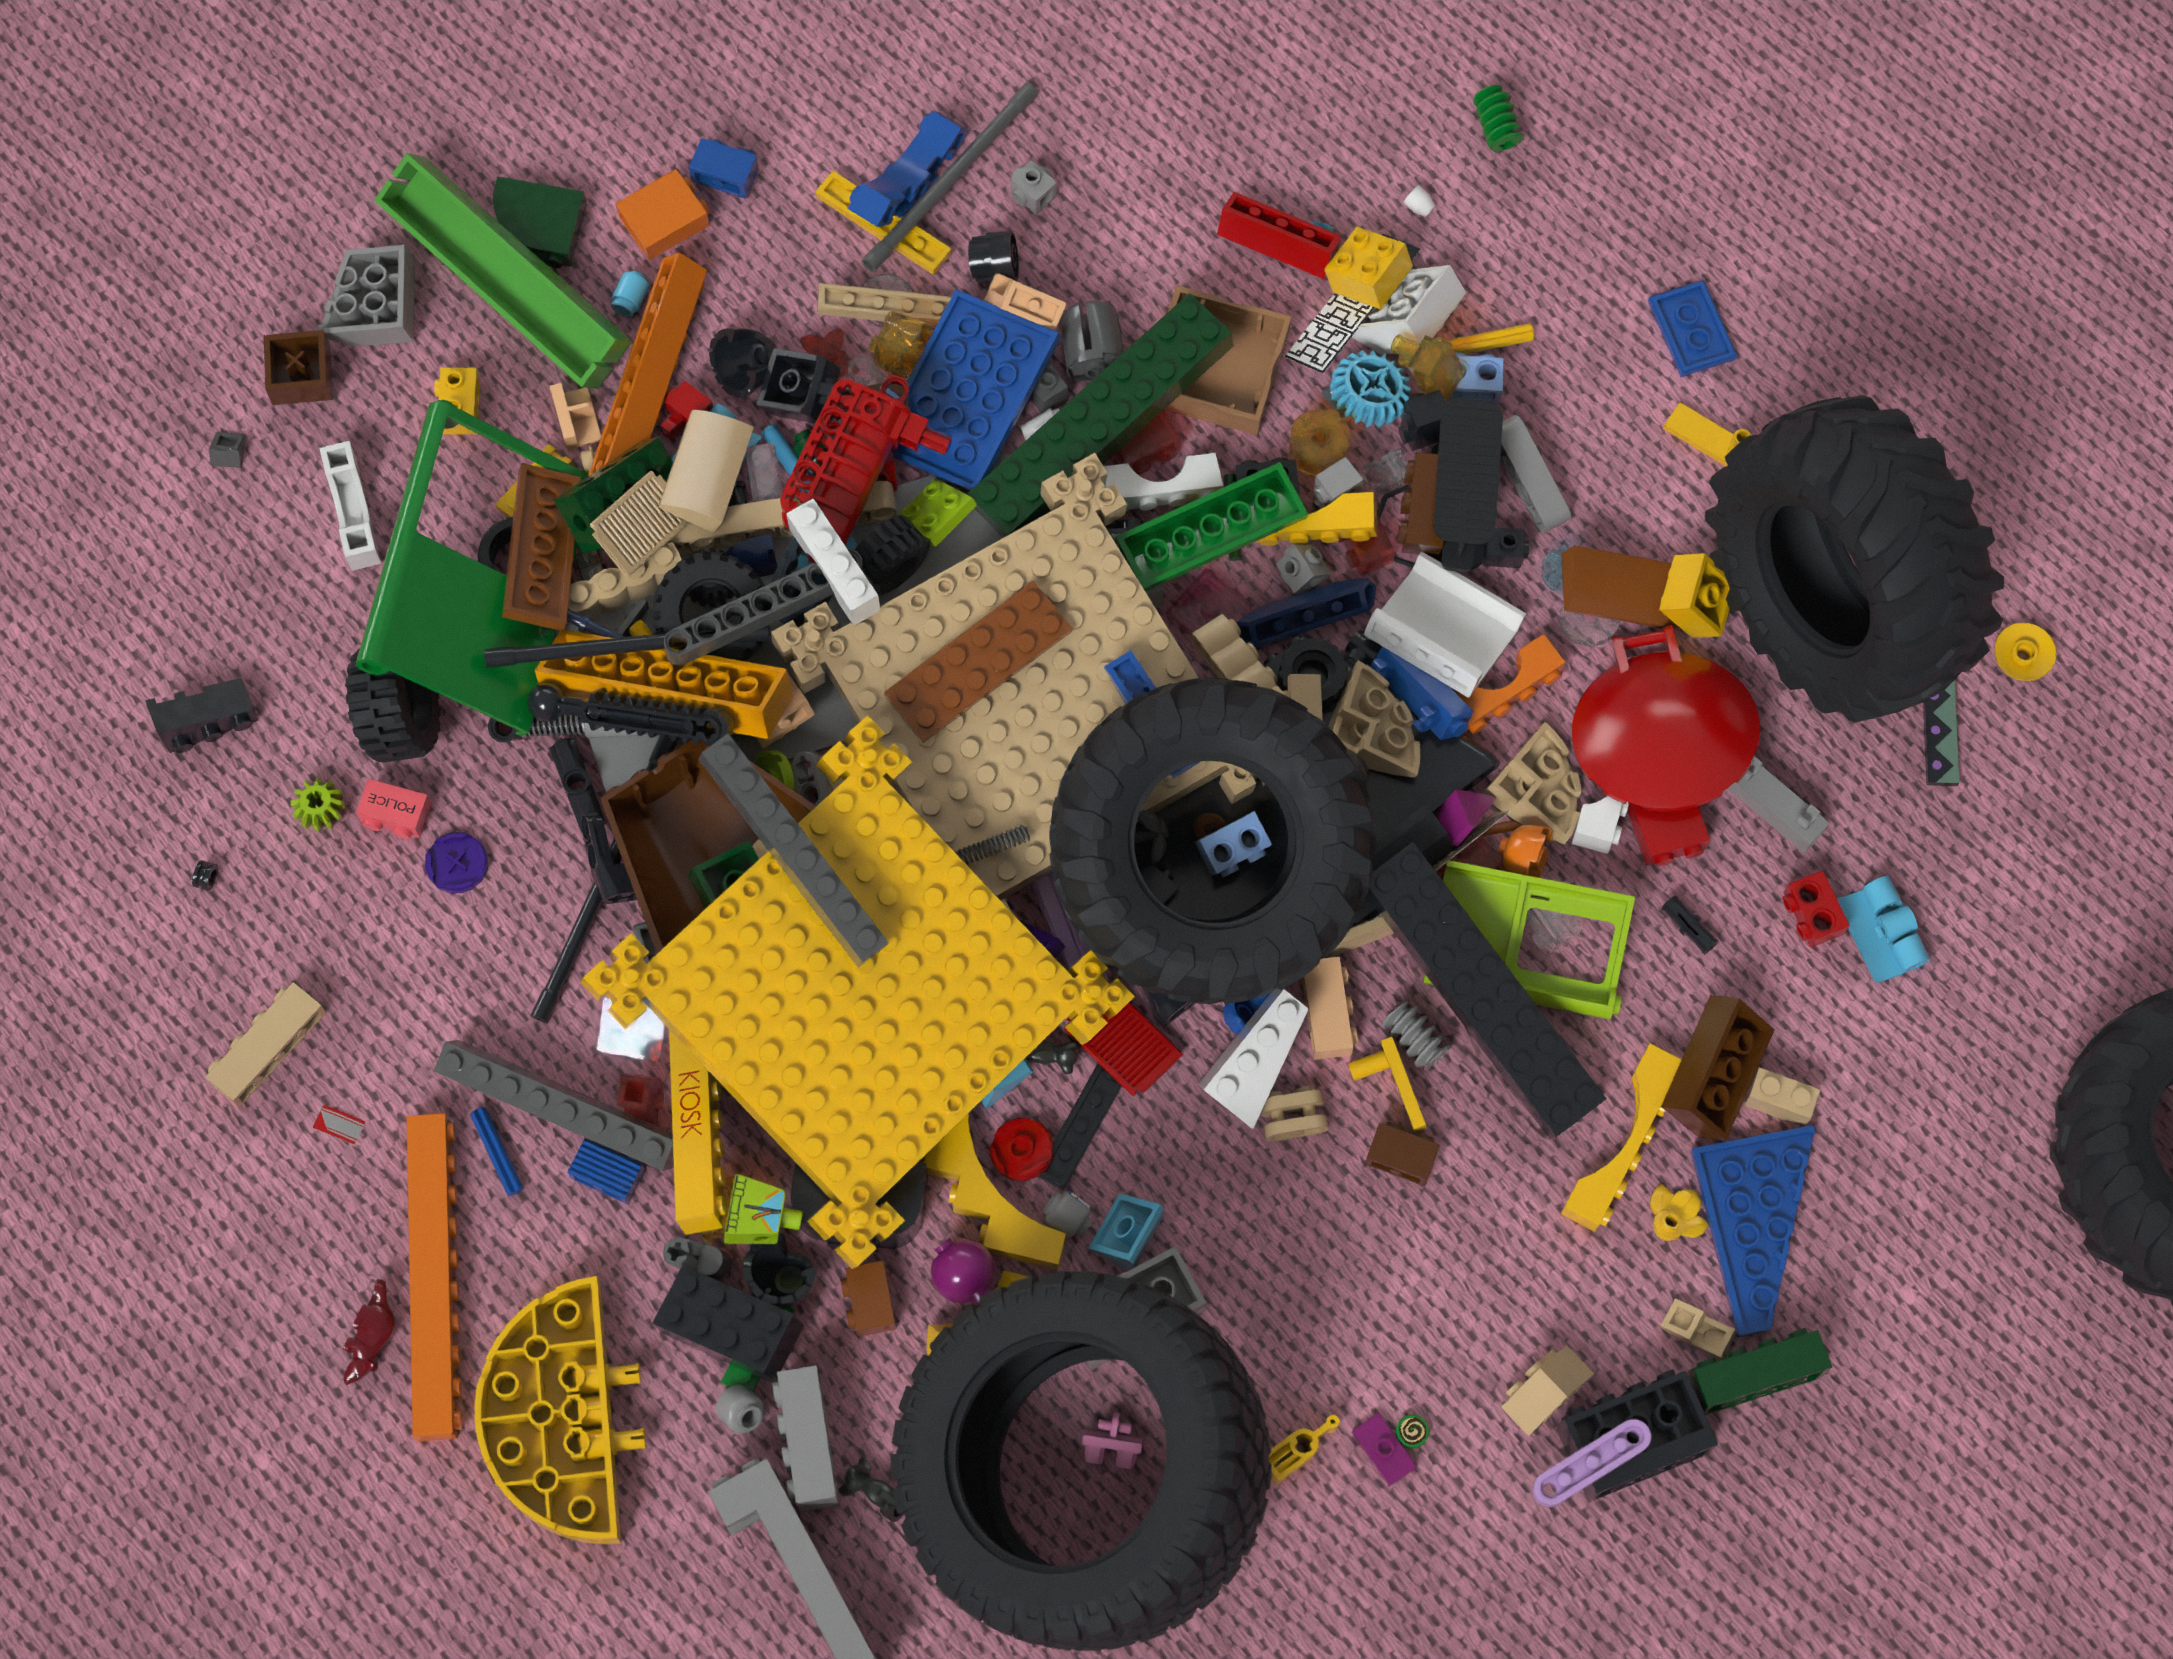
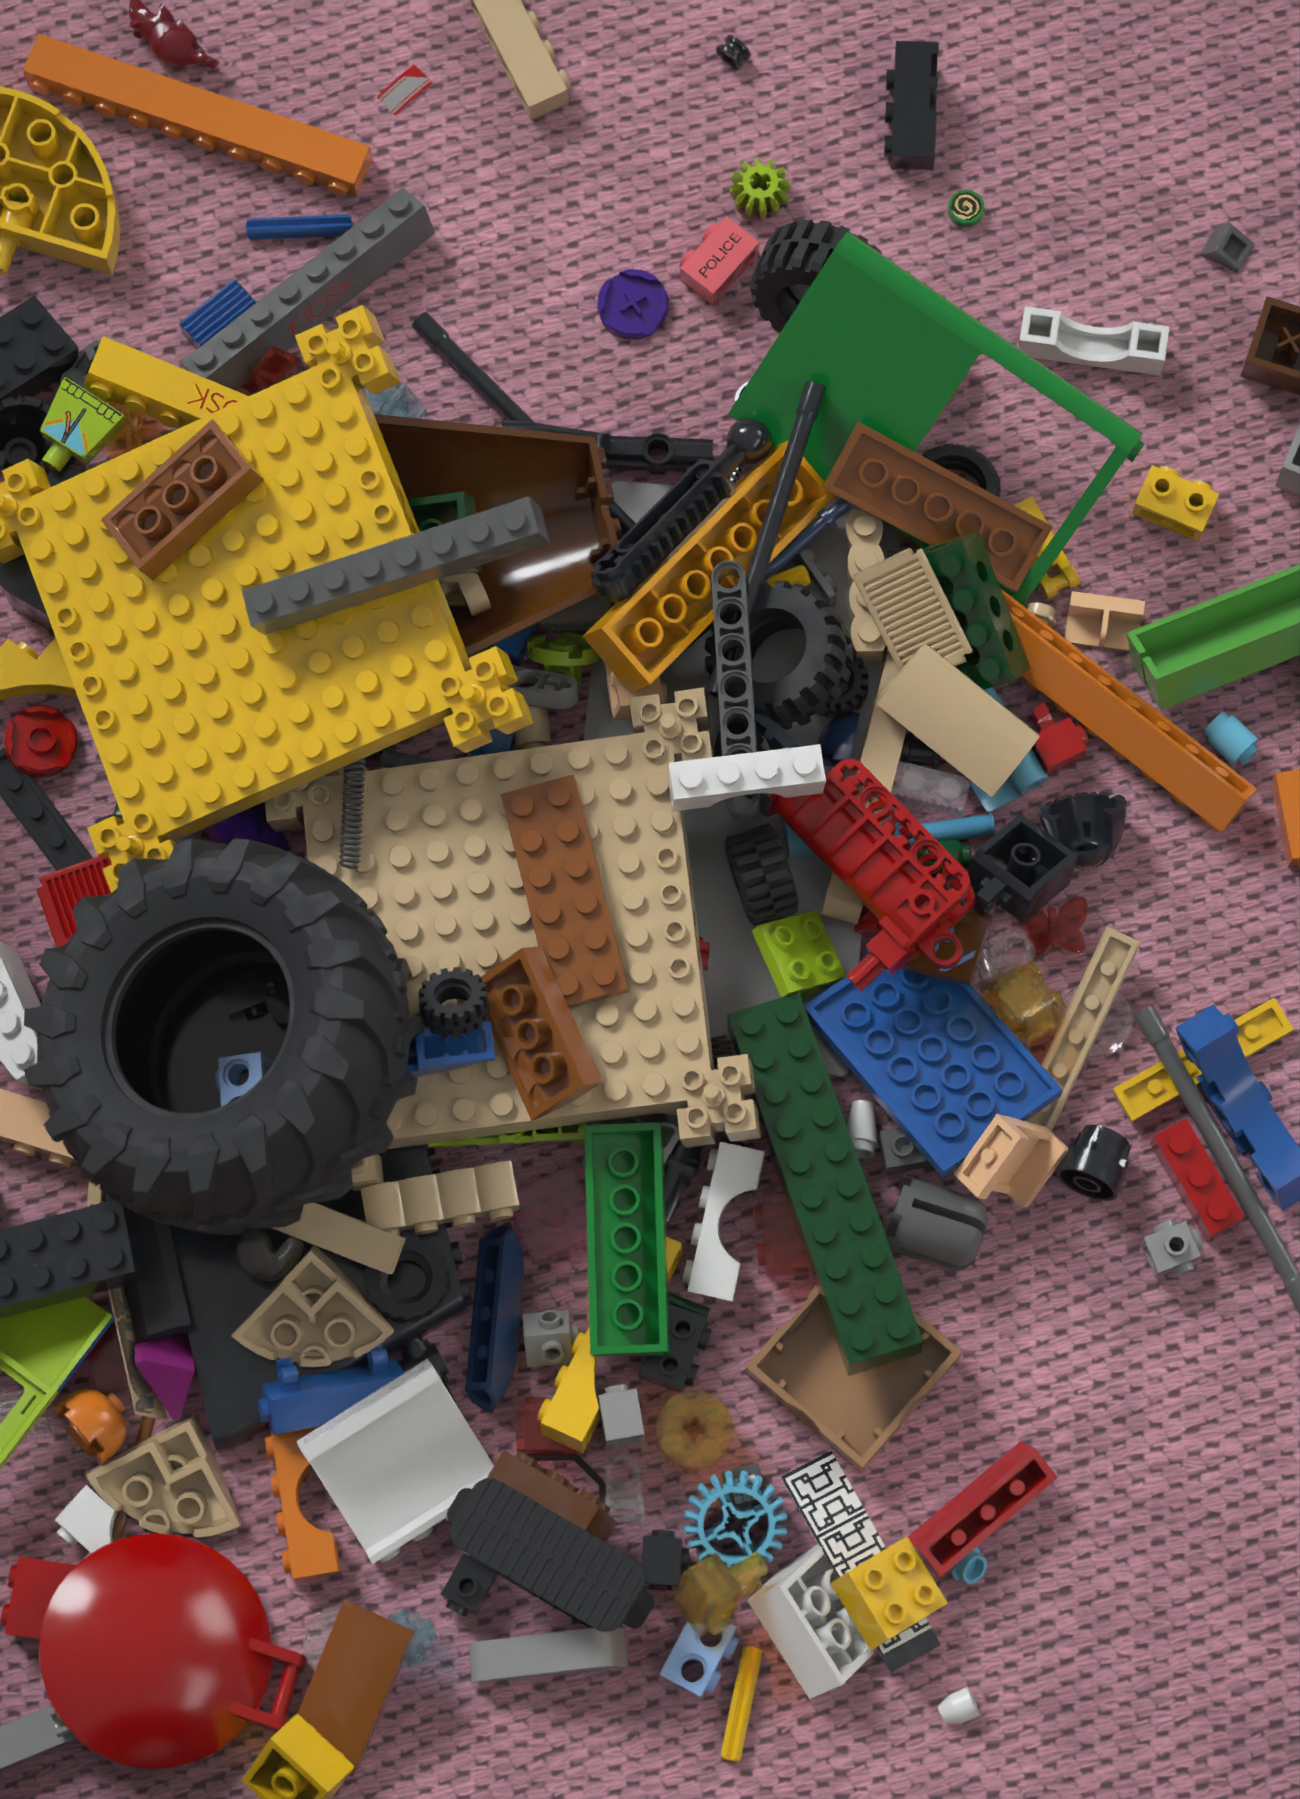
camera: 120 degrees right, 5 degrees up
none -> dark orange slope [101,419,264,580]
none -> black tyre [418,967,489,1038]
none -> dark orange slope [481,946,603,1120]
none -> tile [948,190,984,228]
none -> red brick [1150,1118,1244,1242]

